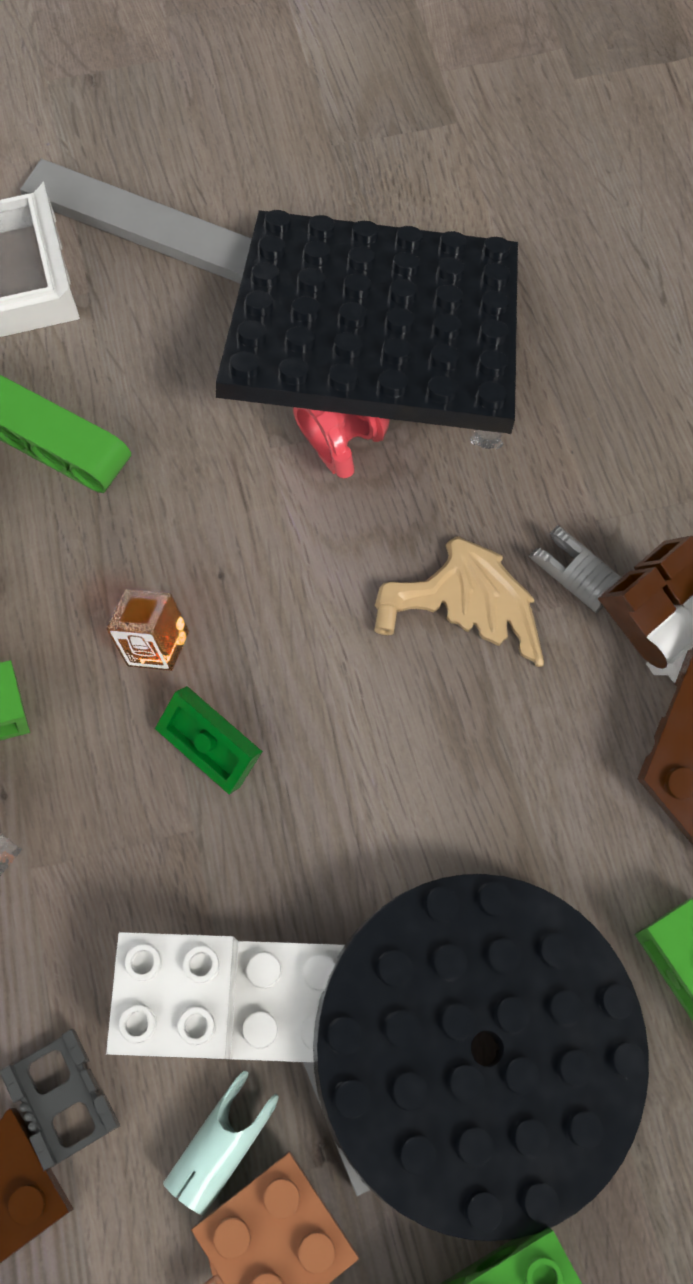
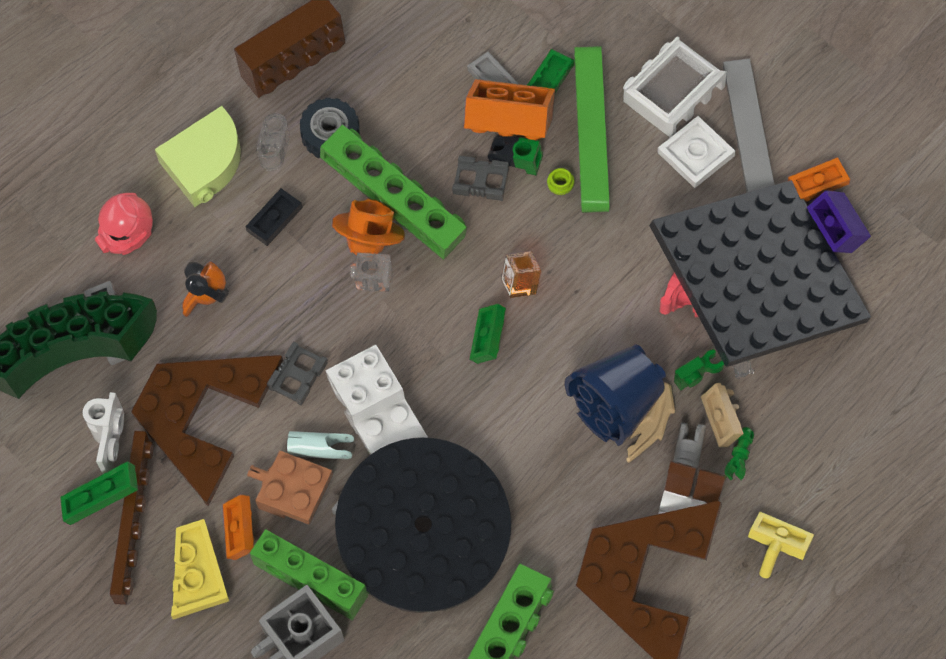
camera: 65 degrees right, 5 degrees down
none -> lime plate [547,168,574,195]
none -> dark blue cone [564,344,666,446]
none -> white plate [658,116,735,188]
none -> green plate [674,349,724,391]
none -> tan plate [701,383,744,447]
none -> green piece [724,427,754,480]
none -> orange plate [788,157,850,202]
none -> dark purple brick [806,191,871,253]

